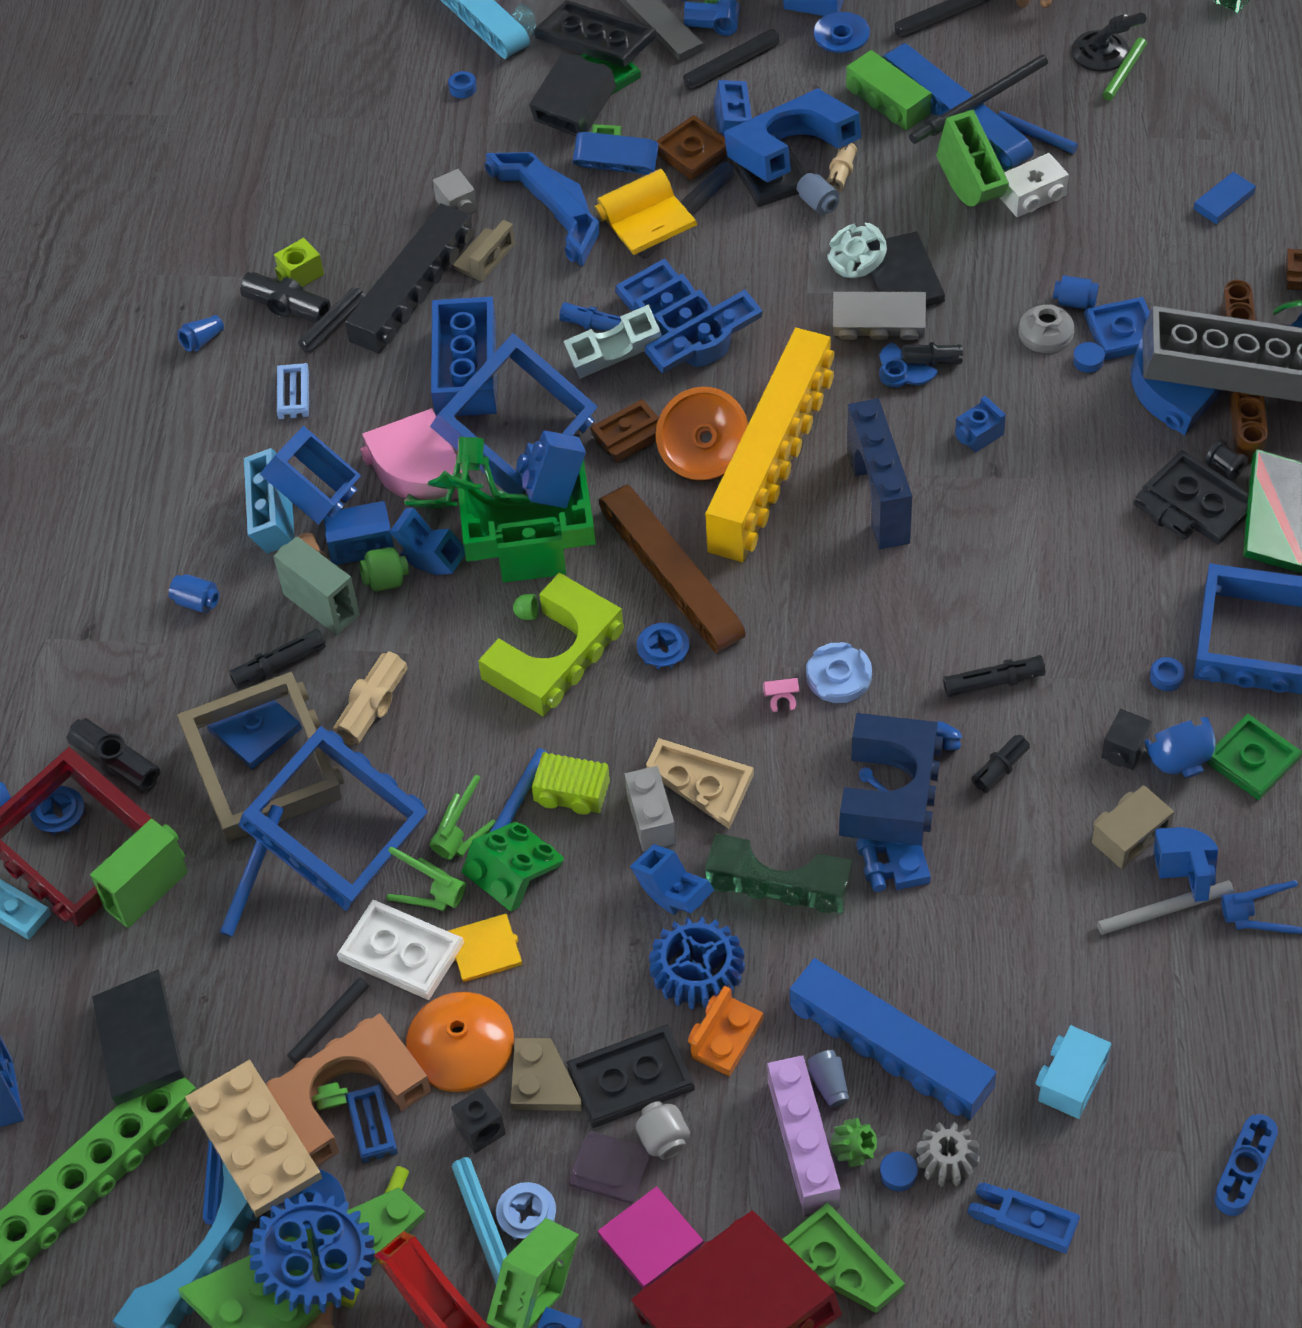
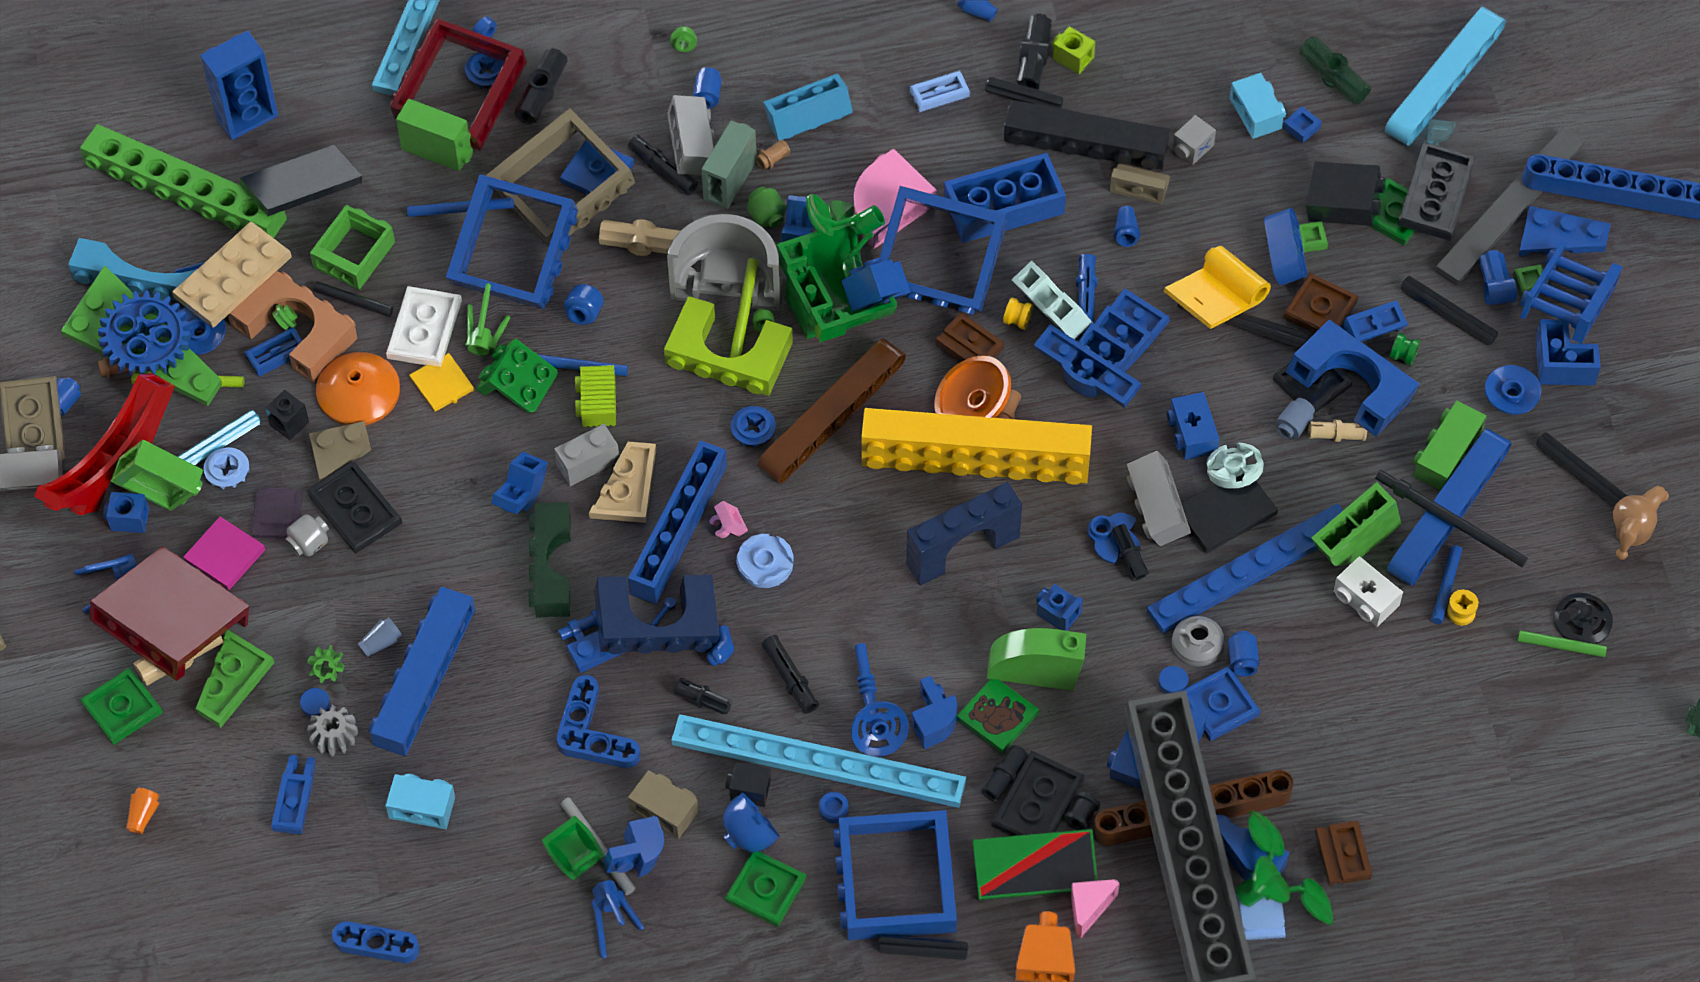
camera: 70 degrees right, 5 degrees up
blue window [260,426,361,525] -> none
blue bracket [324,501,394,565] -> none
bright green plant [429,775,496,860] -> none
blue tile [448,71,477,98] -> none
blue helmet [484,152,600,267] -> none
blue gear [649,916,745,1010] -> none
orange bracket [688,986,764,1077] -> none
lavender brick [767,1055,841,1215] -> none
blue tile [1193,172,1256,224] -> none
none -> bright green window [310,205,395,290]
none -> green piece [542,816,605,880]
none -> blue beam [557,675,641,768]
none -> blue head [564,284,604,325]
none -> blue brick [628,440,727,604]
none -> light grey brick [667,95,714,175]
none -> light grey piece [667,214,783,310]
none -> bright green plate [670,27,697,52]
none -> medium azure plate [672,714,966,808]
none -> lime bar [730,258,759,358]
none -> blue dish [851,643,909,757]
none -> blue brick [911,675,957,749]
none -> tile [957,679,1039,754]
none -> bright green brick [987,628,1086,691]
none -> yellow wheel [1003,297,1033,330]
none -> blue cone [1113,206,1141,247]
none -> blue plate [1146,503,1343,634]
none -> blue brick [1166,392,1219,460]
none -> medium azure brick [1230,73,1286,139]
none -> blue plate [1283,106,1322,143]
none -> clear green piece [1299,36,1371,104]
none -> green wheel [1390,333,1421,366]
none -> yellow wheel [1447,589,1479,626]

